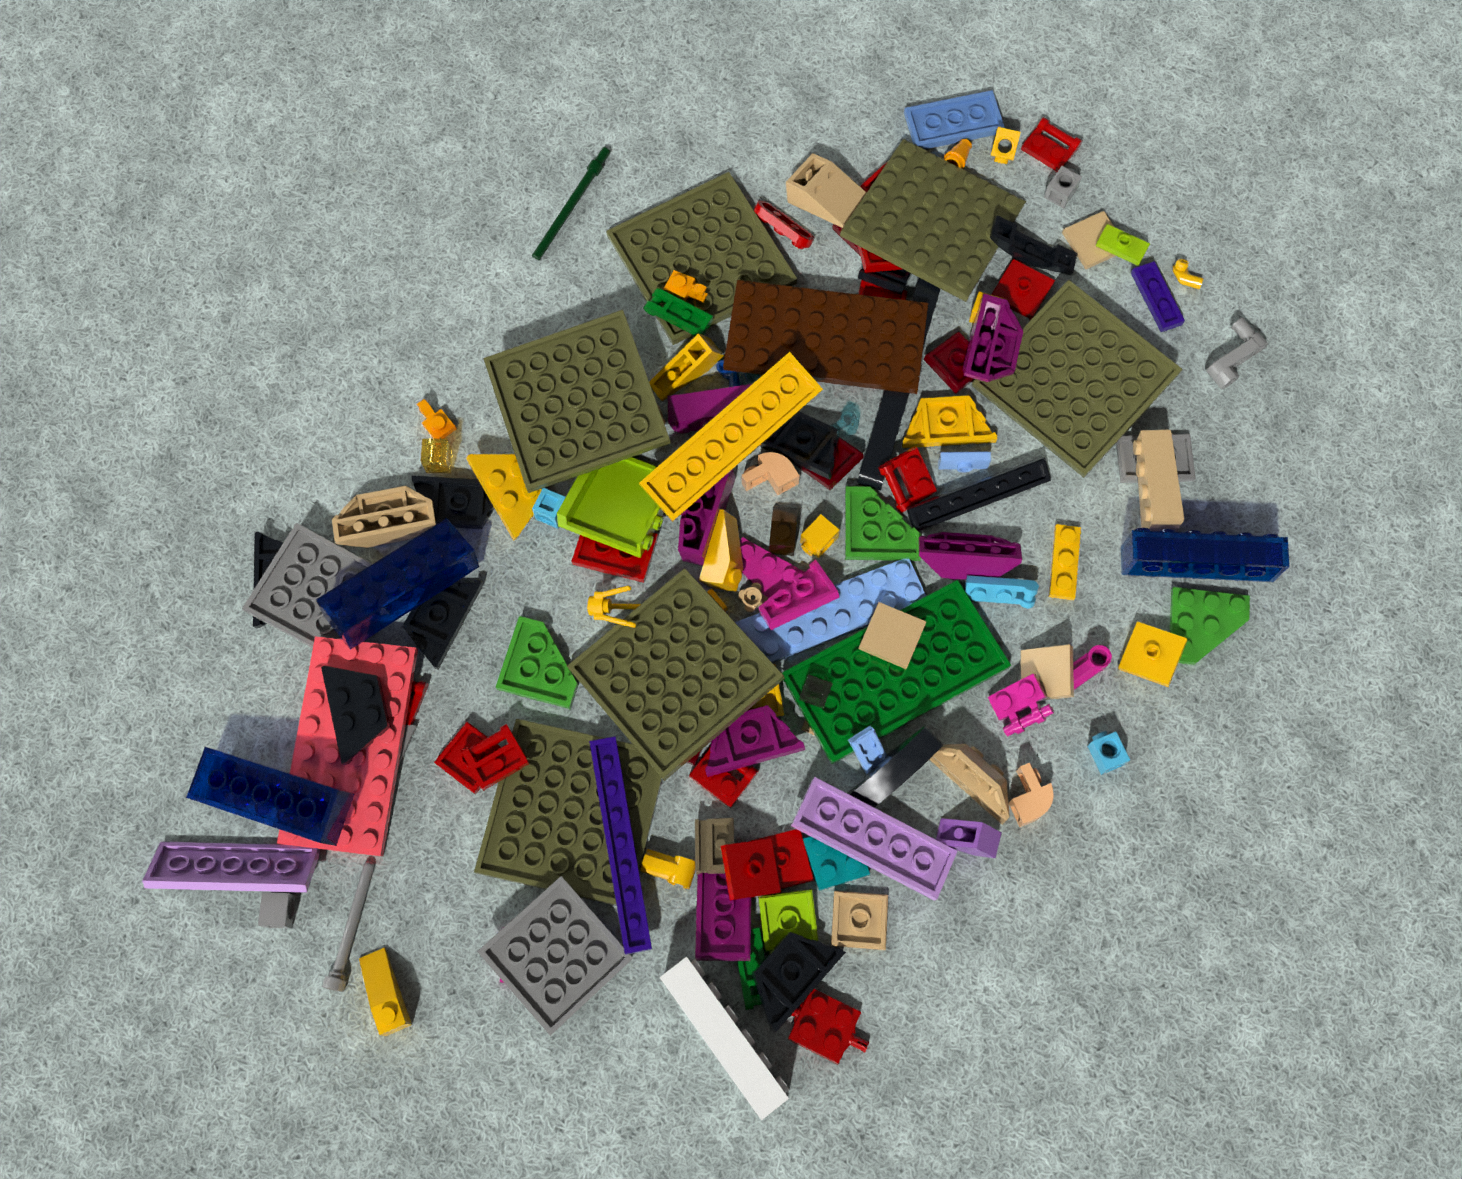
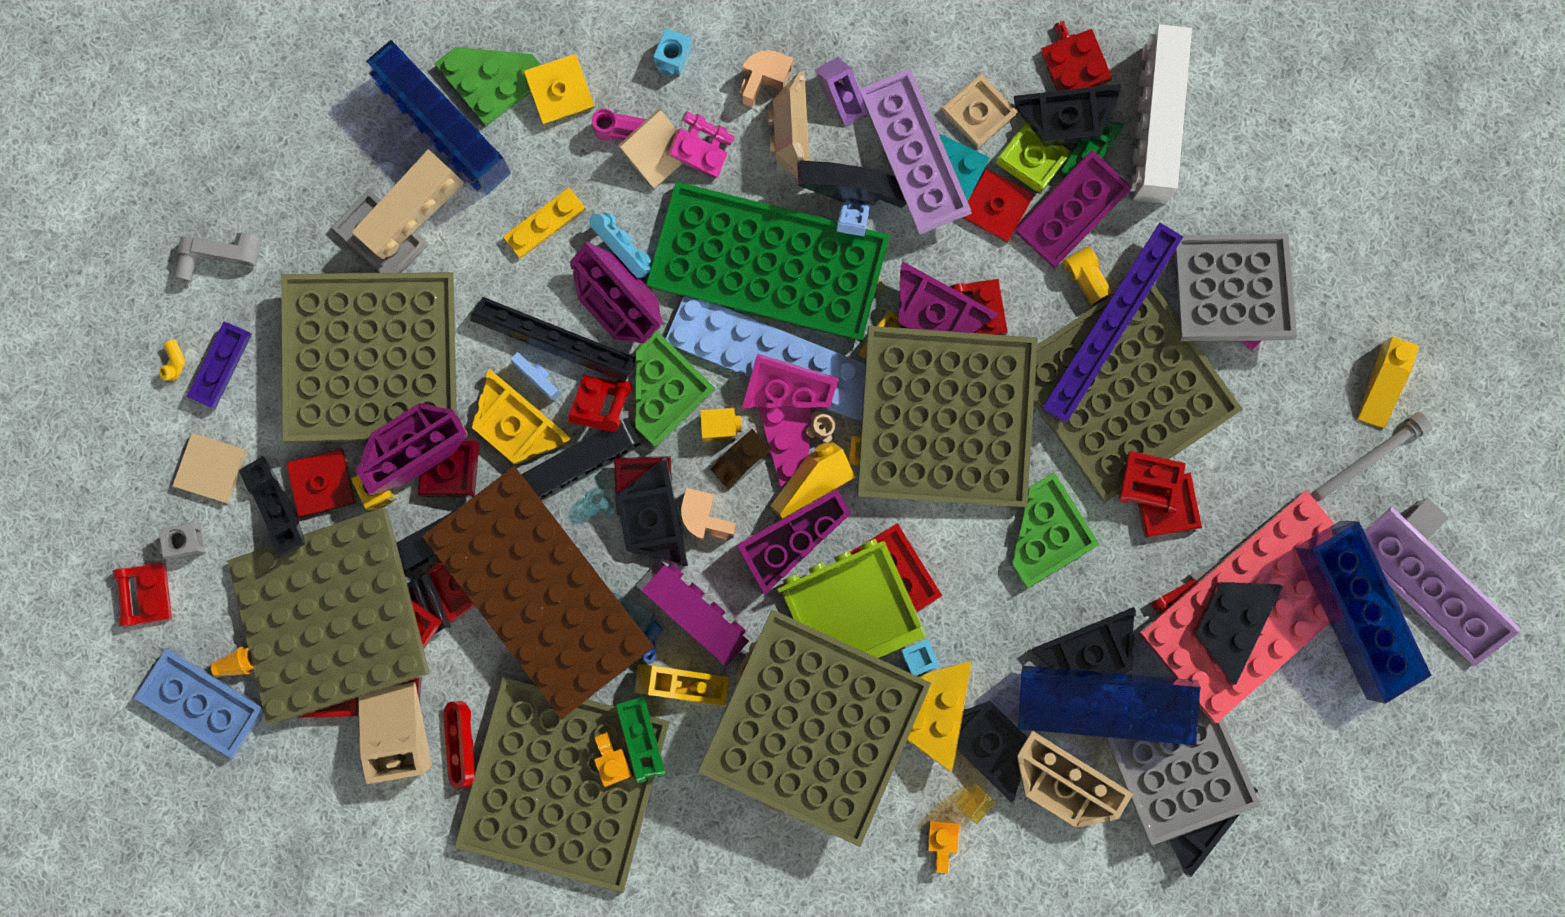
camera: 140 degrees left, 10 degrees up
yellow plant [587,586,641,628] -> none
yellow plate [639,352,823,522] -> none
dark tan plate [695,818,735,874] -> none
red plate [721,838,781,901] -> none
clear smoke tile [799,674,833,709] -> none
tan tile [859,602,926,669] -> none
yellow brick [991,127,1021,164] -> none
lime plate [1096,224,1150,266] -> none

